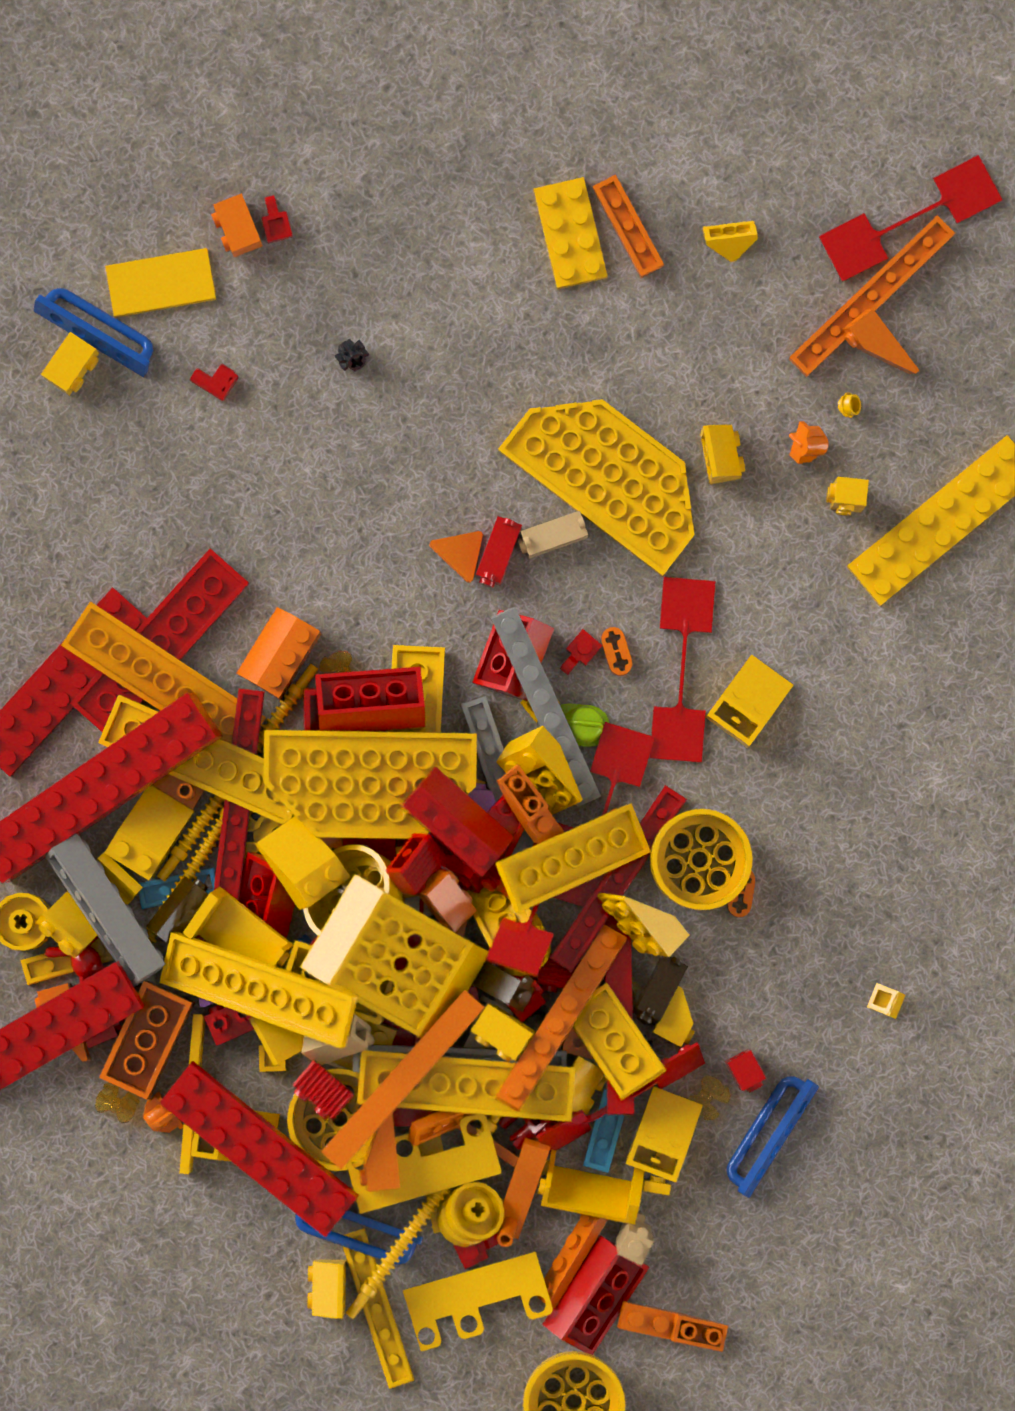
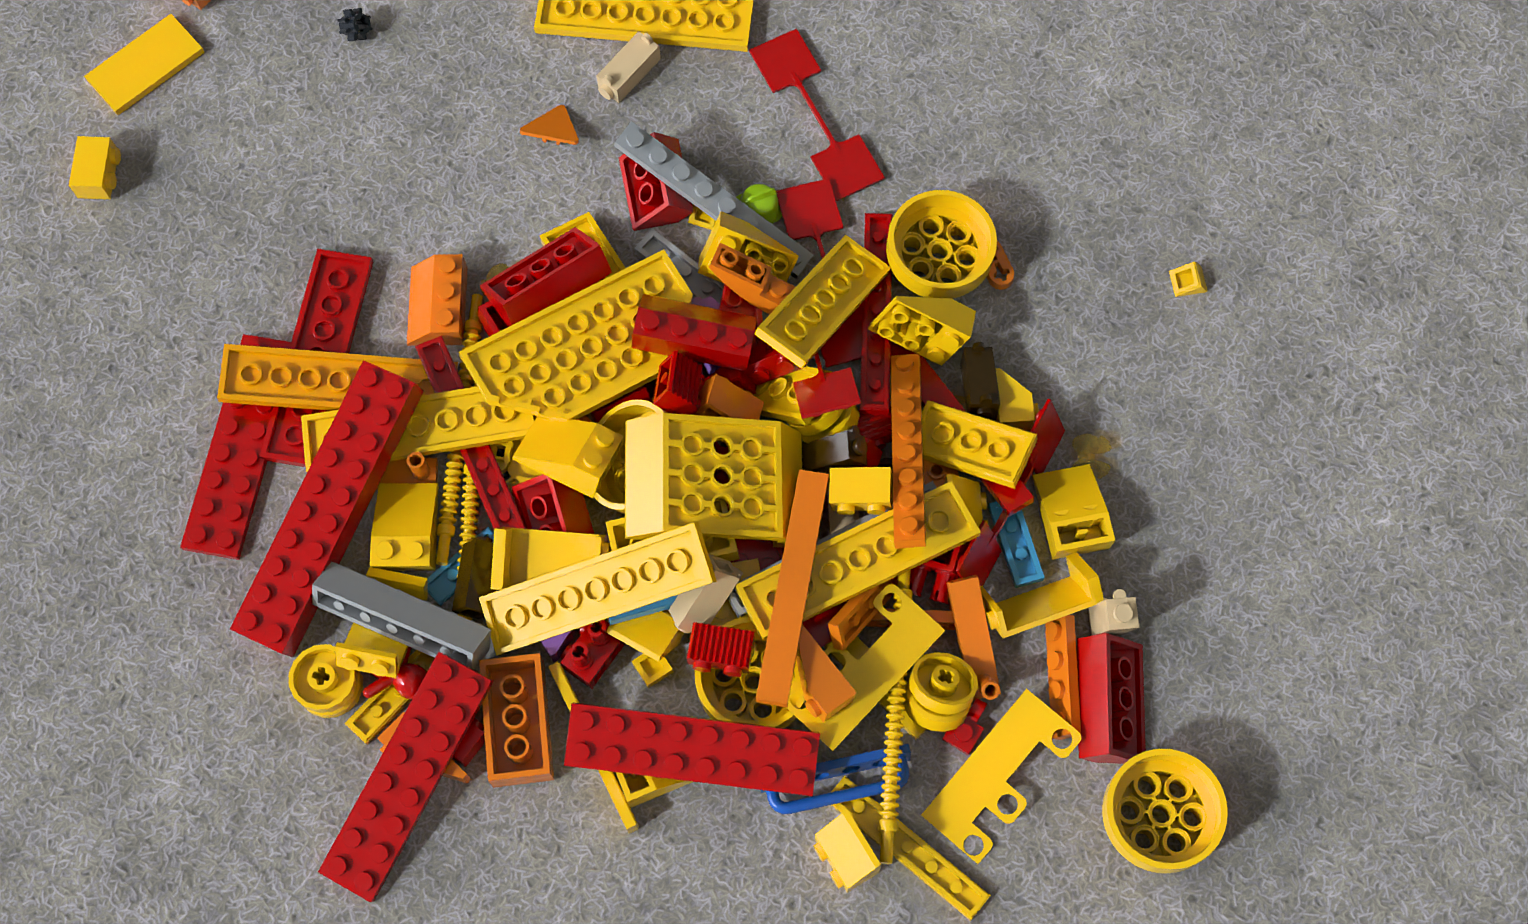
camera: 30 degrees left, 15 degrees down
blue piece [34,288,153,377] -> none
clear yellow piece [95,1082,140,1123] -> none
orange piece [143,1092,184,1133] -> none
red piece [190,364,239,401] -> none
red brick [476,516,522,588] -> none
red plate [560,629,603,675] -> none
orange beam [601,627,632,676] -> none
orange slope [617,1301,728,1352] -> none
yellow plate [642,1175,671,1195] -> none
yellow slope [705,654,793,748] -> none
red brick [724,1049,766,1093] -> none
blue piece [727,1076,819,1198] -> none

